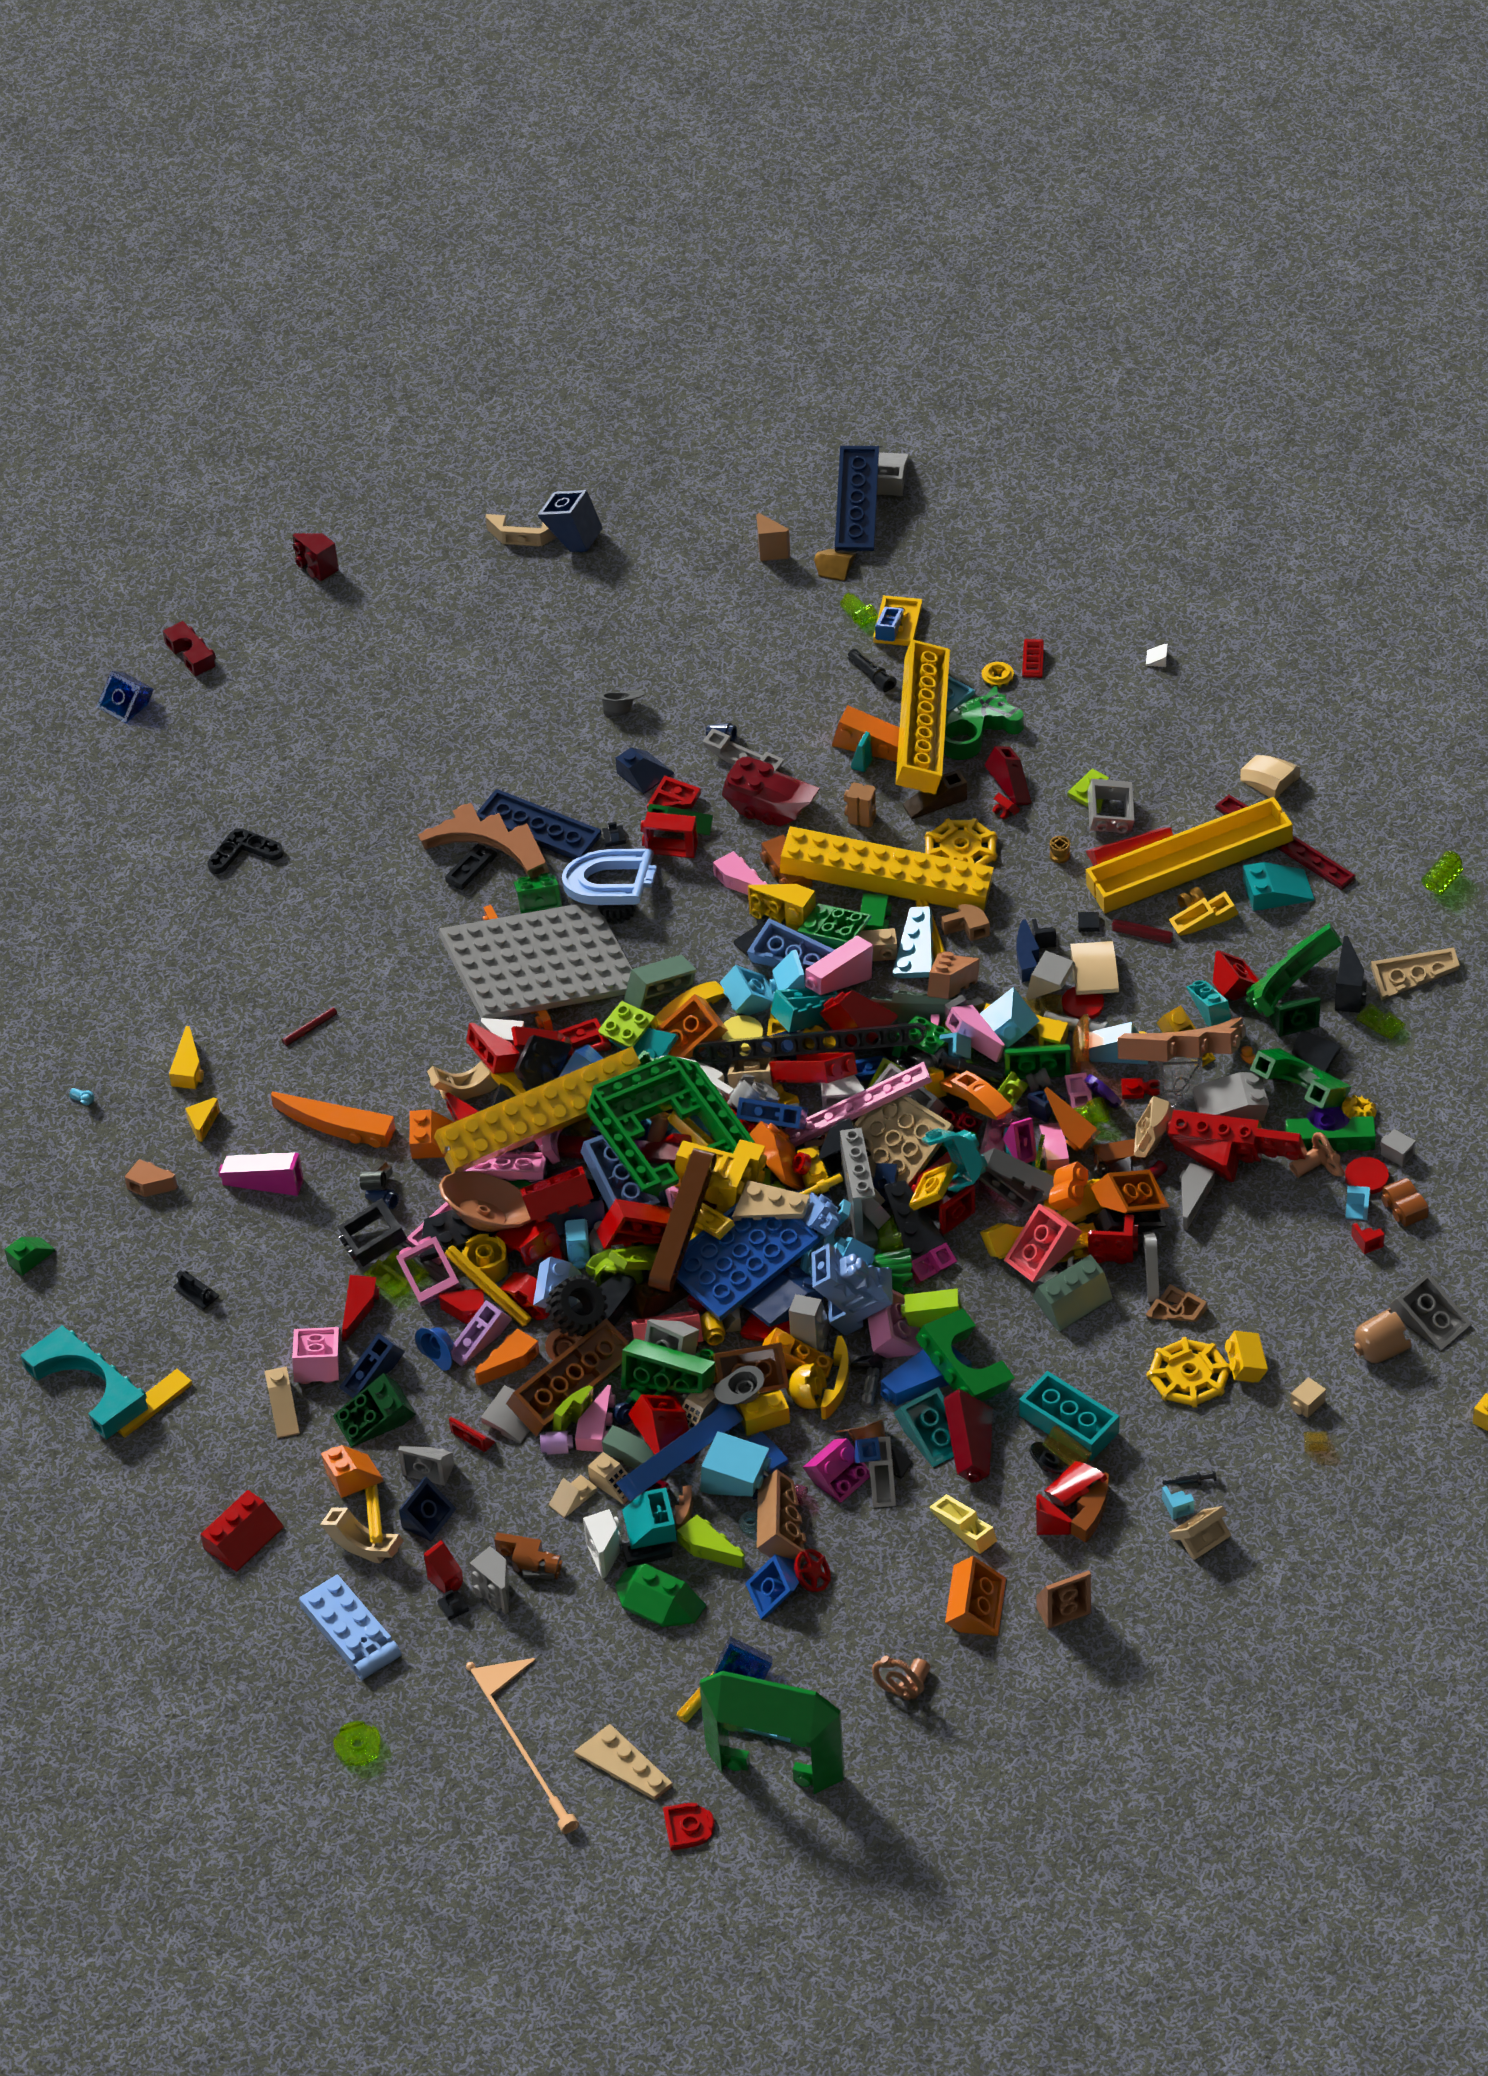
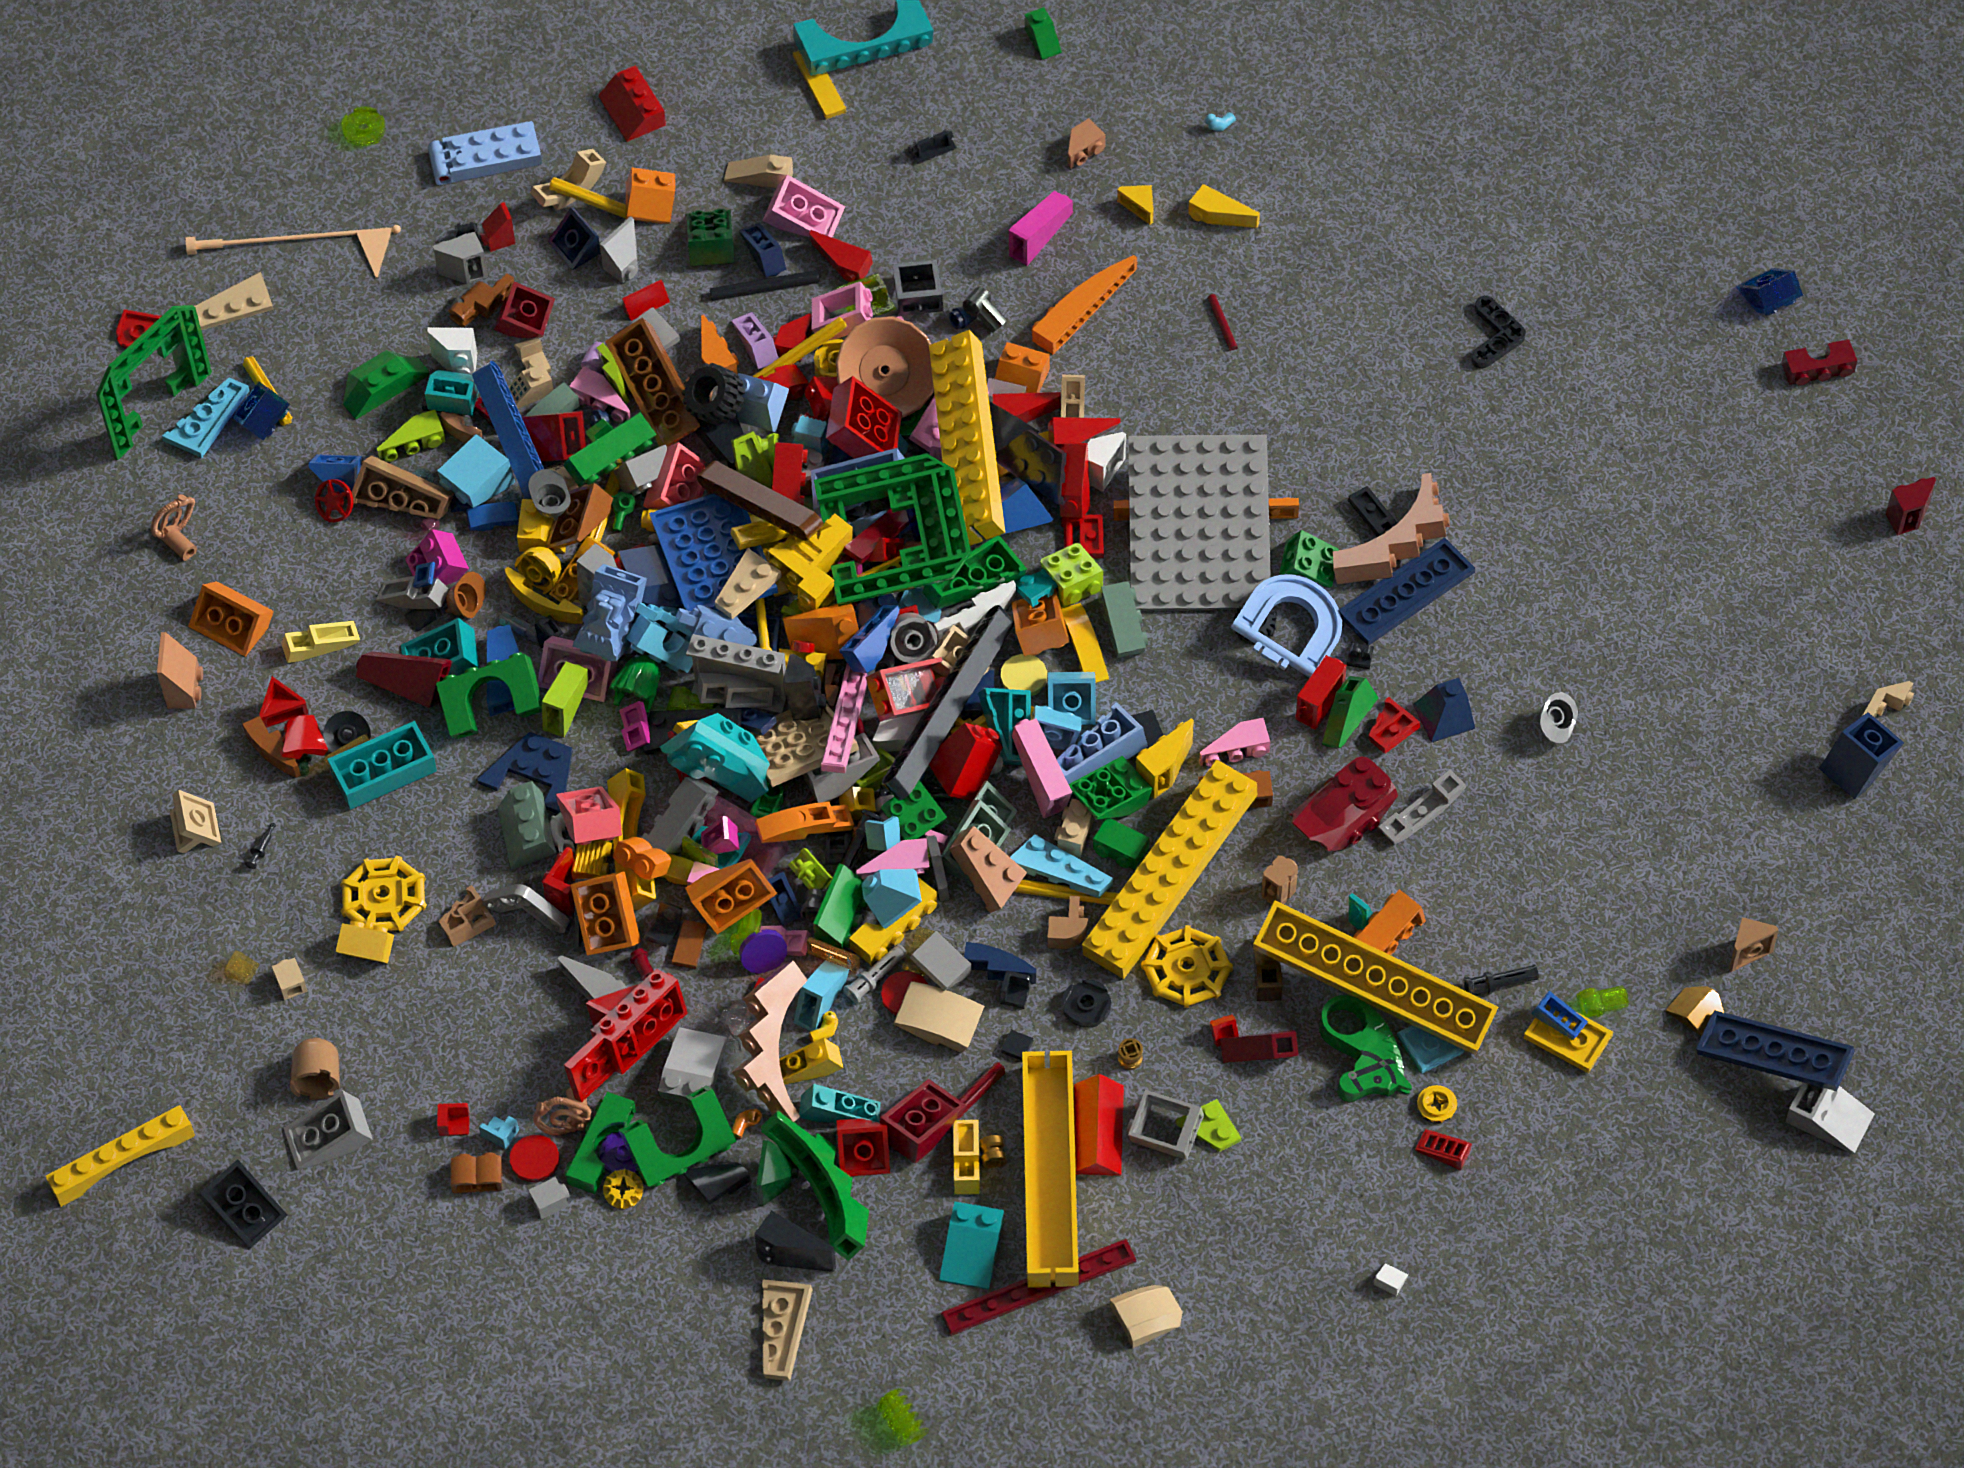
camera: 110 degrees right, 10 degrees up
blue piece [415,1327,454,1371] -> none
dark blue cone [706,723,737,741] -> none
tan slope [1134,1096,1173,1157] -> none
medium azure panel [1162,1486,1194,1519] -> none
clear neon green slope [1356,1003,1406,1039] -> none
none -> dark blue wing [478,732,573,814]
none -> dark red slope [494,281,555,338]
none -> black axle [709,270,820,301]
none -> dark red slope [880,1079,966,1164]
none -> black plate [1062,979,1111,1027]

